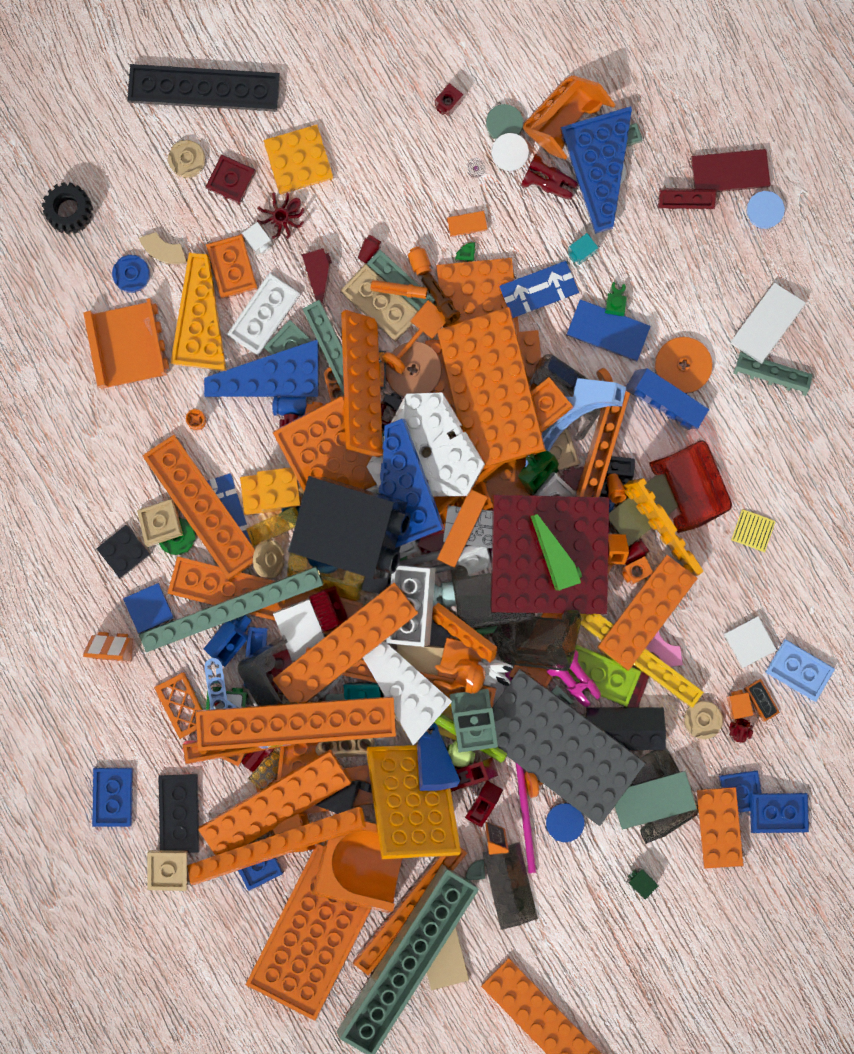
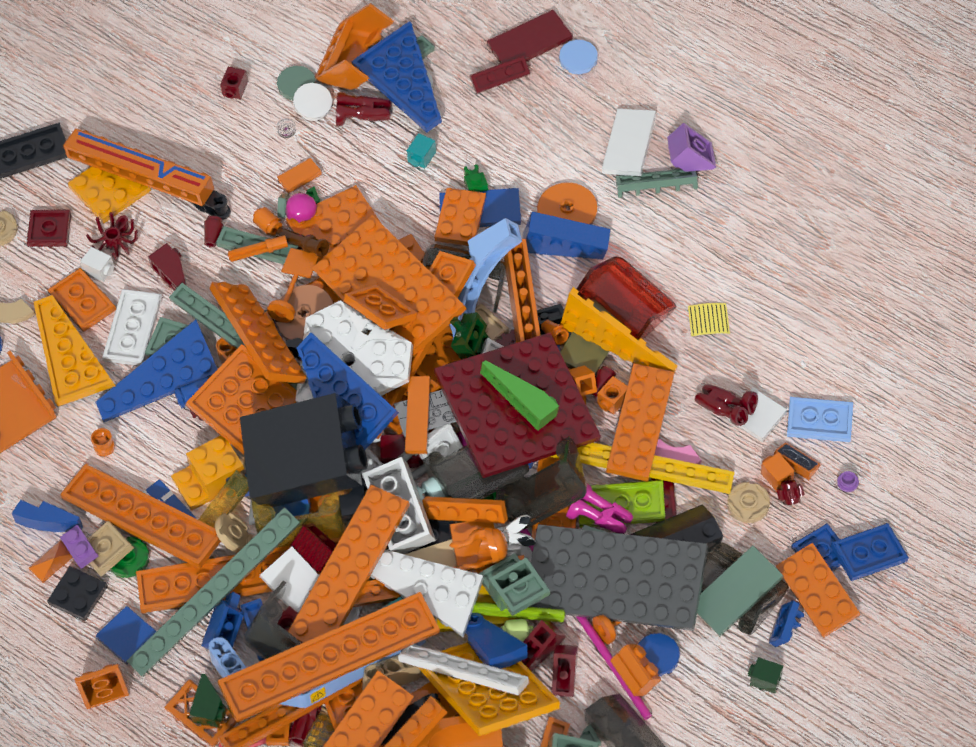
camera: 20 degrees left, 25 degrees down
tan tile [340,264,418,342] -> none
slope [485,822,509,855] -> none
blue sticker [499,261,579,318] -> none
none -> blue slope [12,500,83,532]
none -> orange slope [29,540,73,583]
none -> medium lavender plate [60,525,99,569]
none -> orange brick [63,128,214,206]
none -> dark green slope [189,674,226,728]
none -> black piece [192,190,231,220]
none -> sand green tile [277,193,290,218]
none -> dark pink hair [285,193,317,222]
none -> orange plate [344,284,417,330]
none -> white tile [398,644,529,695]
none -> orange plate [434,188,486,246]
none -> orange brick [610,644,661,696]
none -> medium lavender slope [667,123,716,172]
none -> dark red piece [695,384,758,426]
none -> blue plate [769,600,804,647]
none -> medium lavender plate [837,471,859,492]

